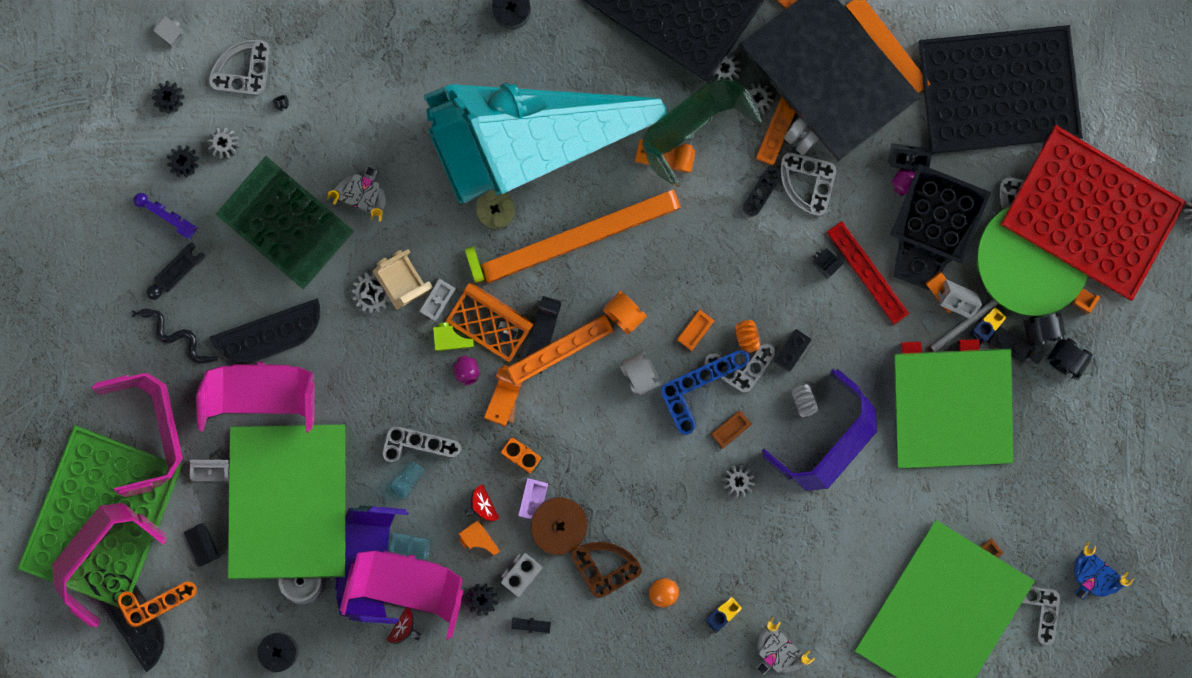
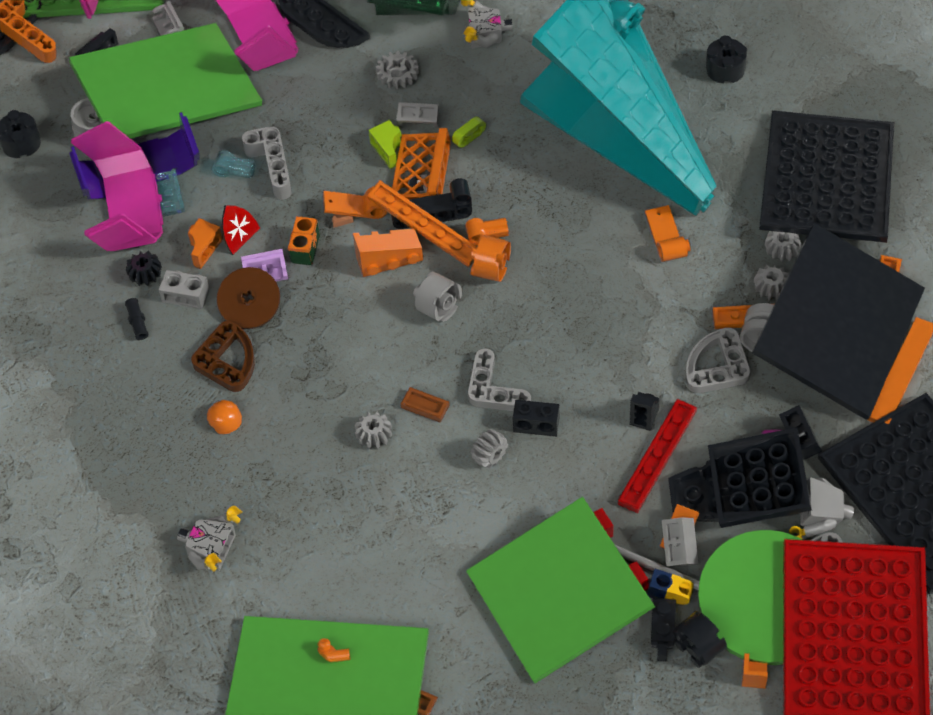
camera: 65 degrees right, 30 degrees down
tan panel [373,249,433,310] -> none
red shield [386,607,421,644] -> none
magenta head [453,355,480,385] -> none
olive brick [476,190,515,230] -> none
orange beam [480,190,681,283] -> none
clear green piece [642,79,762,187] -> none
blue beam [661,350,750,435] -> none
orange tile [677,309,715,351] -> none
leg [704,597,742,633] -> none
orange gear [735,320,761,353] -> none
black beam [743,167,781,217] -> none
dark purple piece [762,369,877,491] -> none
black brick [1046,338,1093,380] -> none
none -> orange arm [317,638,350,662]
none -> orange wedge [353,229,423,277]
none -> orange piece [465,218,509,246]
none -> light grey torso [789,477,854,539]

